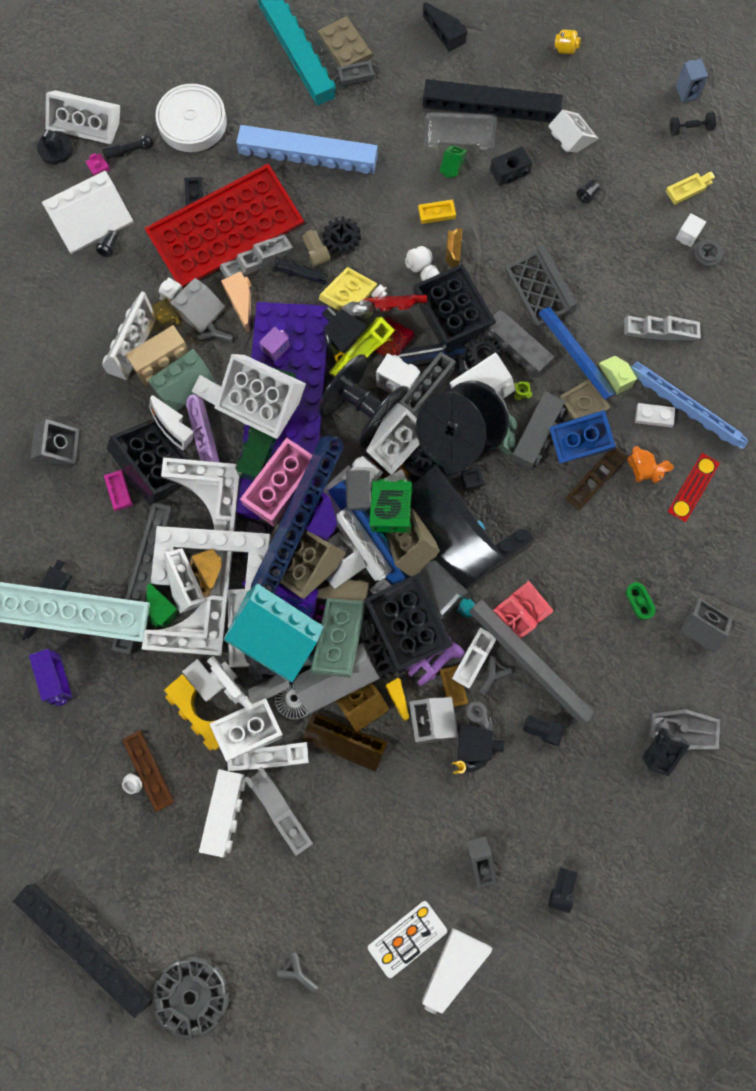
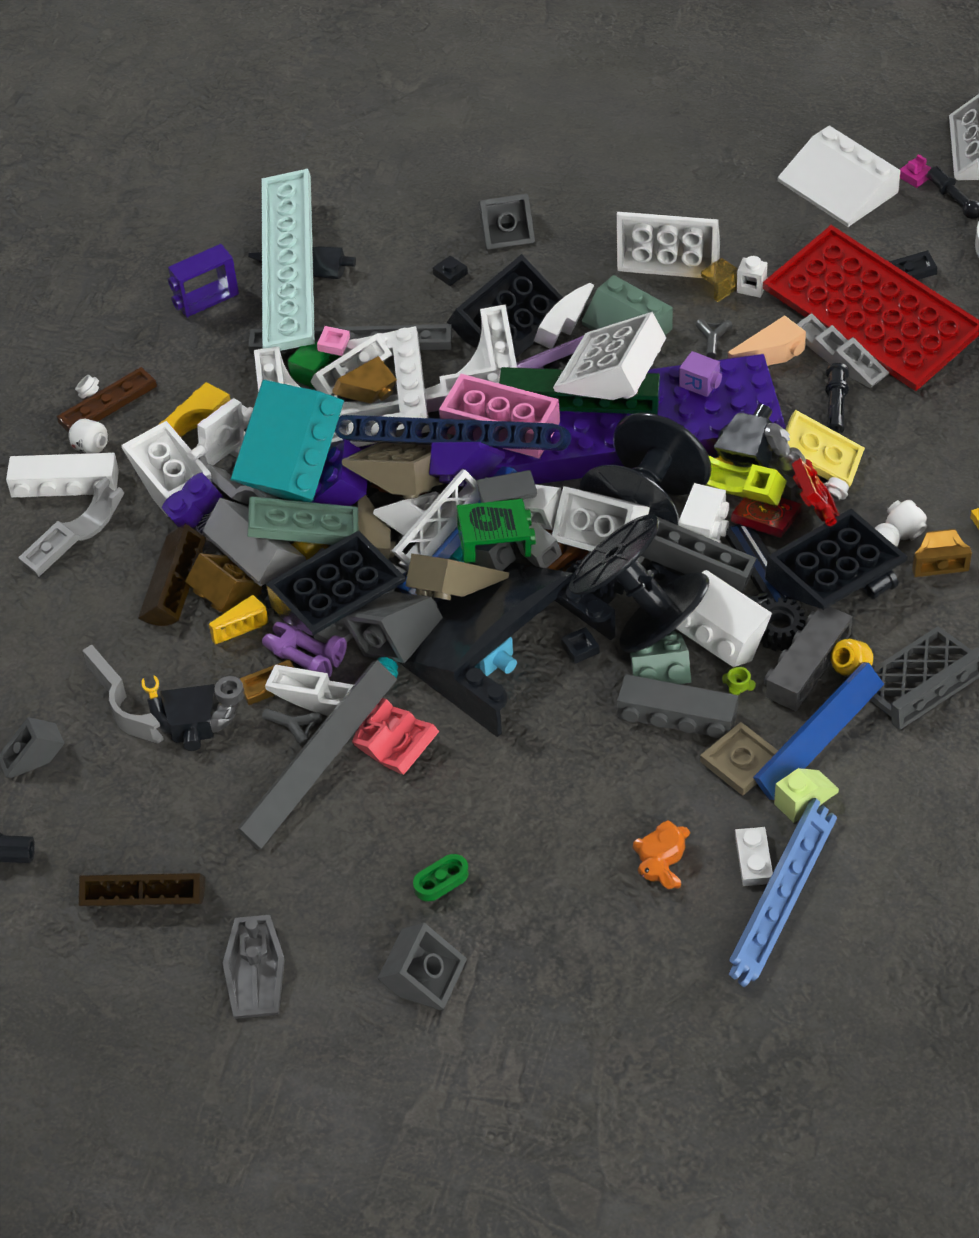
camera: 80 degrees right, 25 degrees down
black tile [37,129,73,165] -> none
black cone [96,230,118,257] -> none
dark pink plate [104,470,134,511] -> none
tan brick [125,325,189,386] -> none
light grey slope [170,278,226,333] -> none
white slope [227,742,309,771] -> none
dark tan piece [302,230,331,267] -> none
black gear [322,216,361,255] -> none
light grey slope [409,697,459,744] -> none
black piece [522,714,566,746] -> none
blue slope [549,410,616,464] -> none
dark brown slope [565,447,628,511] -> none
light grey slope [624,316,700,340] -> none
black bracket [642,727,690,776] -> none
sticker [668,453,720,522] -> none
none -> white head [69,418,108,454]
none -> dark brown brick [79,873,206,907]
none -> light grey piece [82,645,164,744]
none -> dark purple brick [162,472,224,528]
none -> bright pink plate [317,326,350,356]
none -> black plate [433,255,468,286]
none -> yellow head [830,639,873,676]

